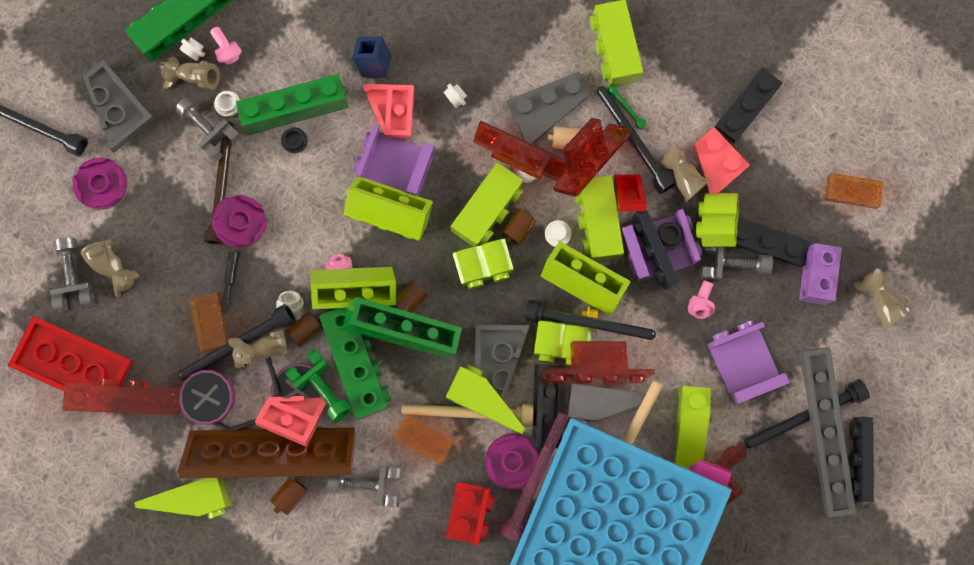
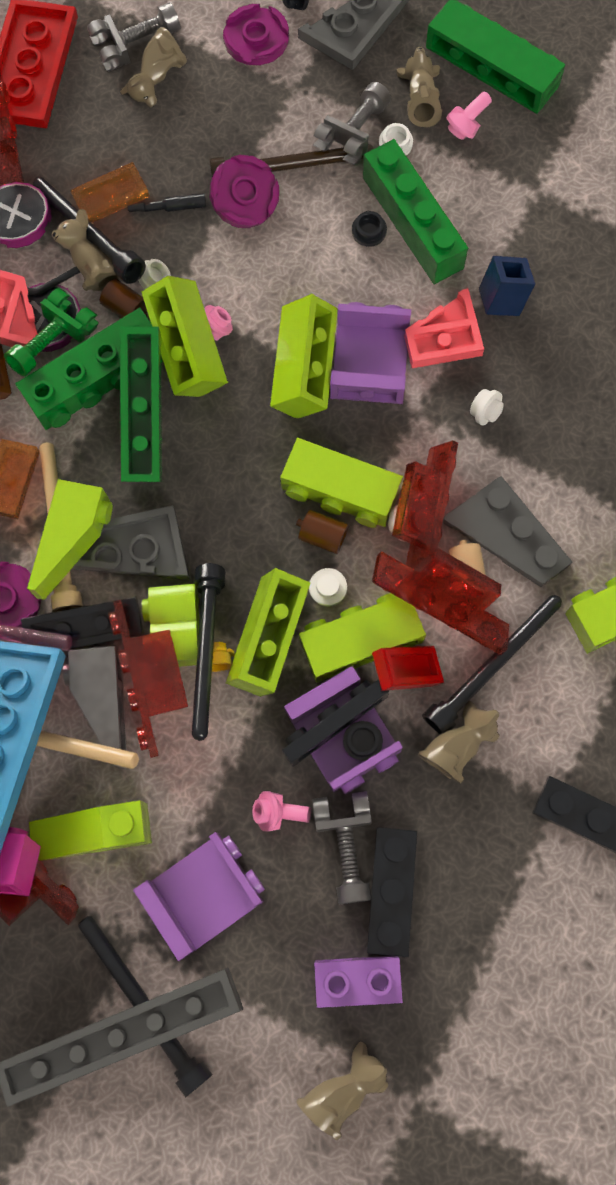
camera: 85 degrees right, 5 degrees down
white plate [179,37,205,61] -> none
reddish brown piece [394,280,428,313] -> none
lime brick [453,239,514,290] -> none
green hinge [608,85,646,129] -> none
coral wing [693,127,750,194] -> none
lime brick [696,193,739,247] -> none
clear orange plate [824,173,883,209] -> none
black plate [849,416,874,502] -> none

